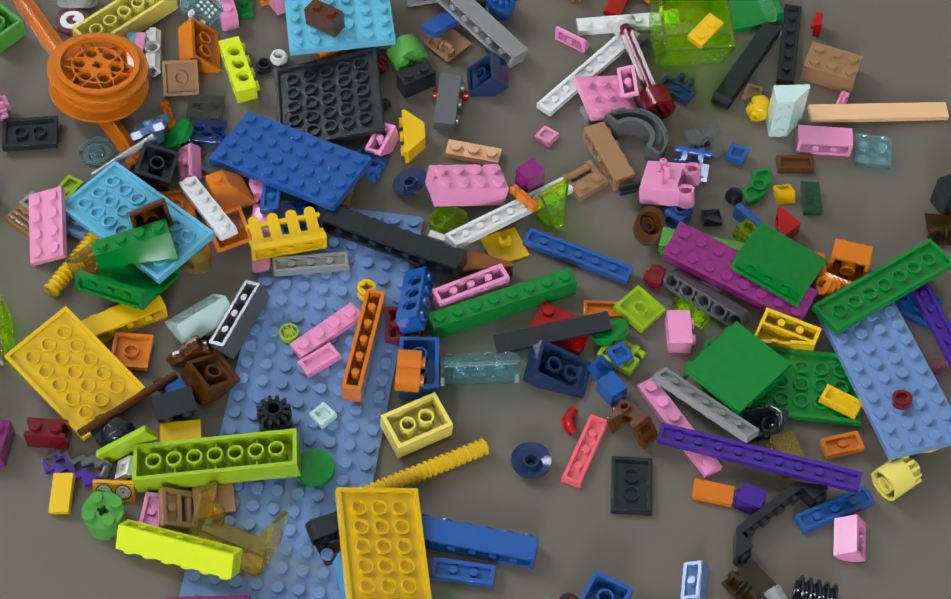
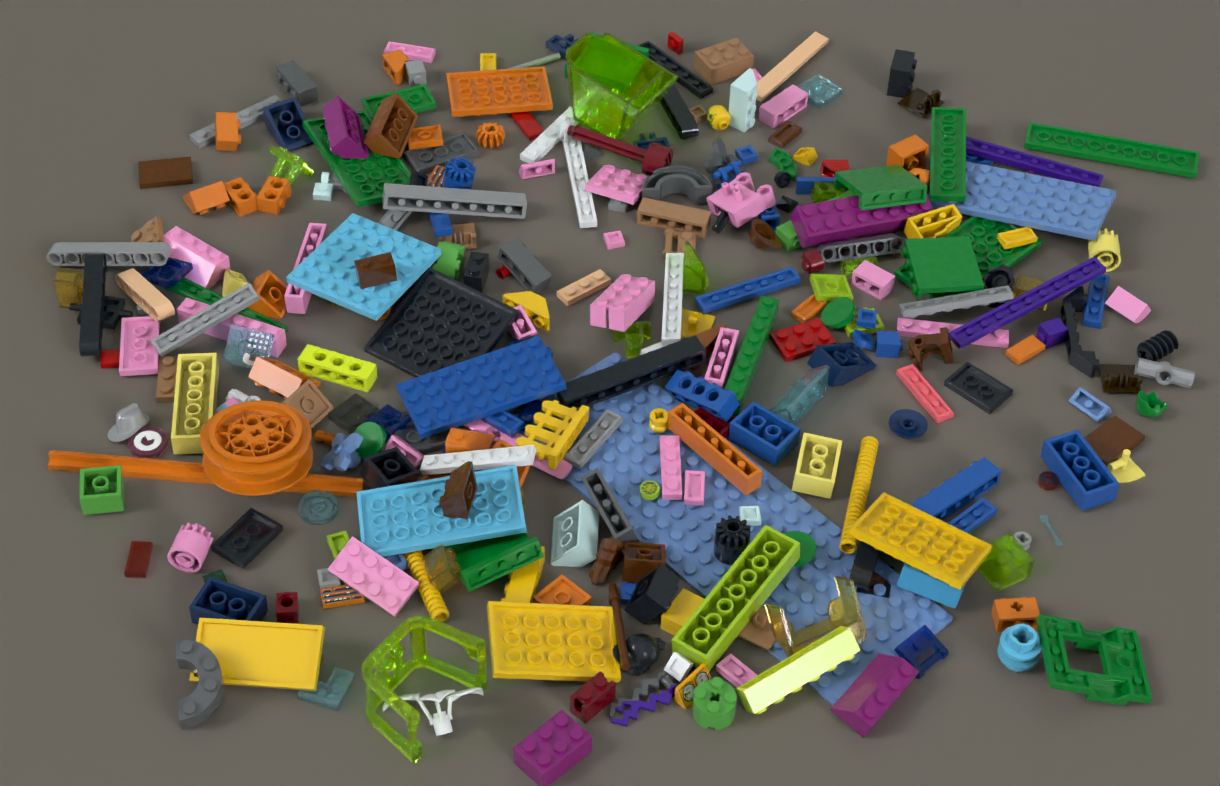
camera: 50 degrees left, 10 degrees down
yellow tile [48,473,76,515] -> none
green wedge [90,218,179,271] -> none
light grey bar [91,133,157,177] -> none
lime tile [96,425,158,463] -> none
medium nougat plate [158,487,196,534] -> none
black plate [256,58,273,74] -> none
white plate [270,49,288,66] -> none
dark blue dish [392,167,427,196] -> none
orange brick [395,349,426,392] -> none
dark blue slope [467,52,509,97] -> none
black tile [493,311,612,356] -> none
orange axle [509,184,539,212] -> none
magenta brick [515,158,545,194] -> none
red arm [561,407,578,435] -> none
bright pink slope [617,64,640,99] -> none
yellow plate [687,13,724,49] -> none
clear green plate [800,181,822,216] -> none
orange plate [819,430,865,460] -> none
dark red tile [891,390,913,410] -> none

